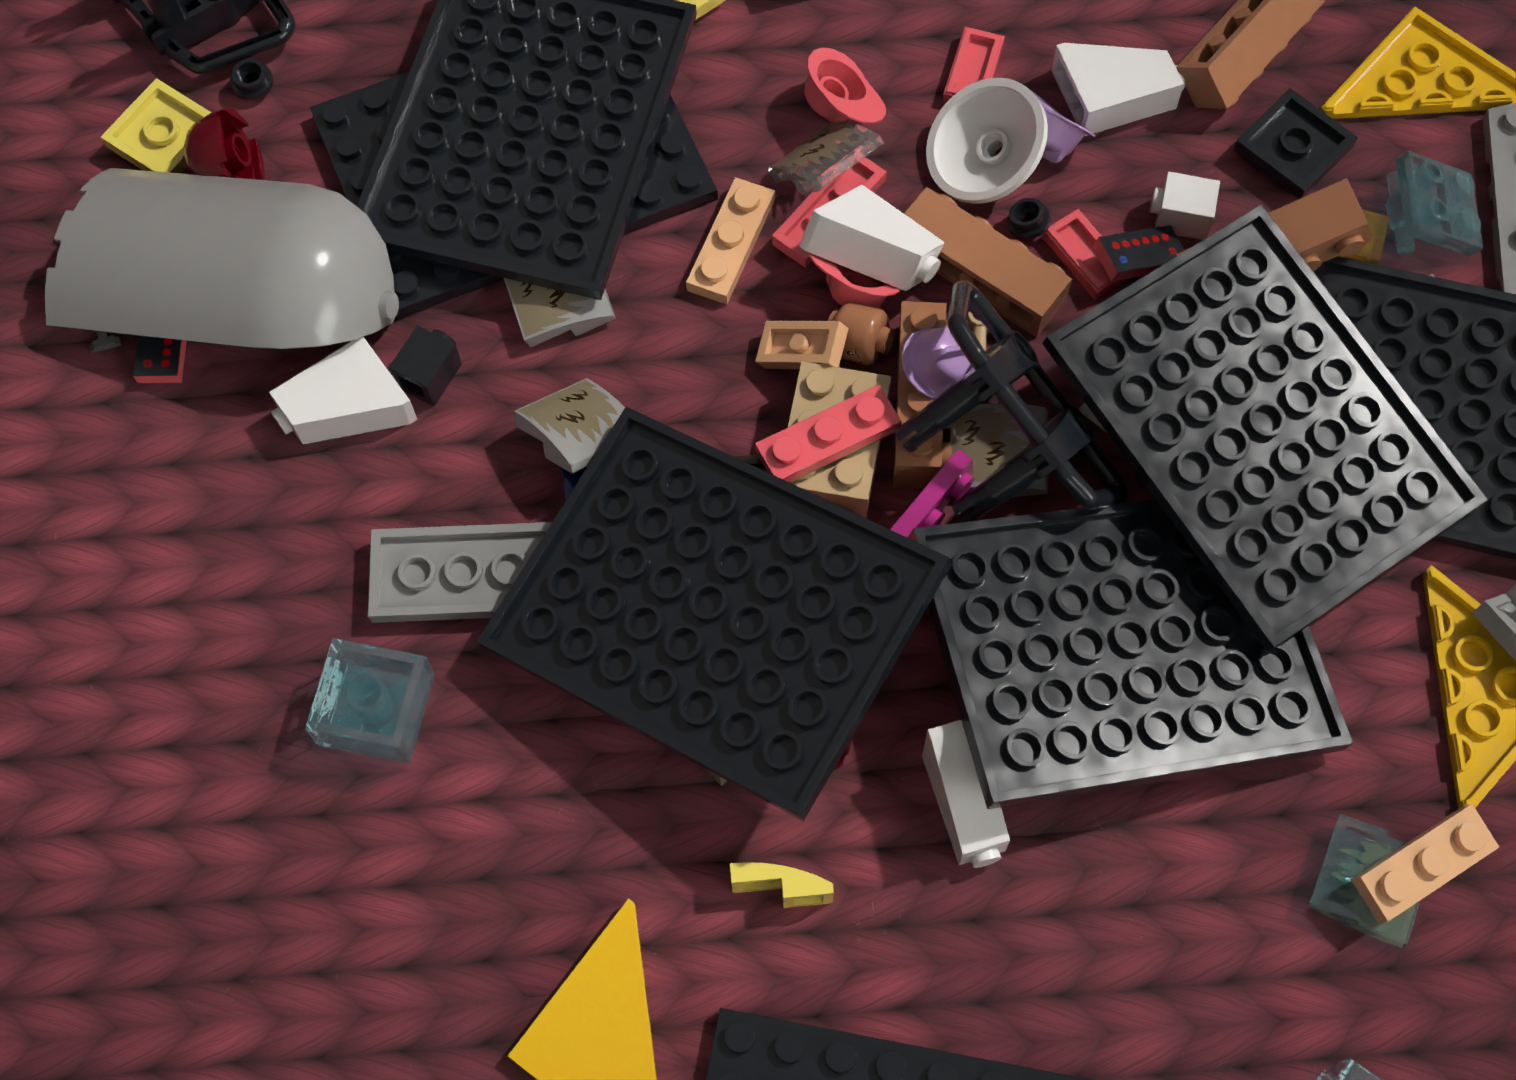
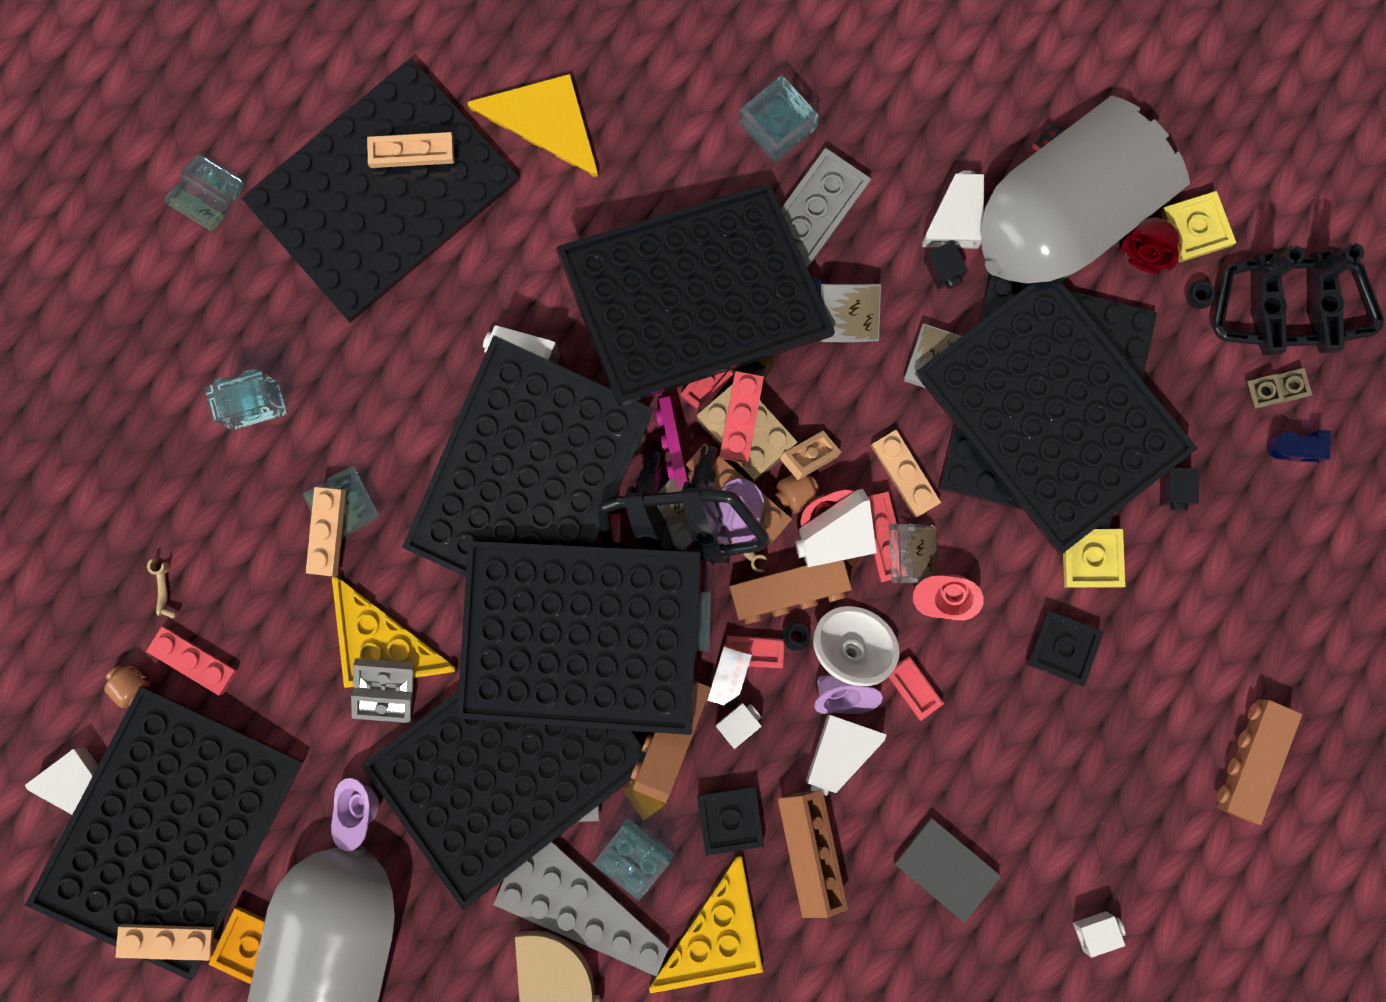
camera: 130 degrees right, 15 degrees up
light yellow slope [730,862,834,908] -> none

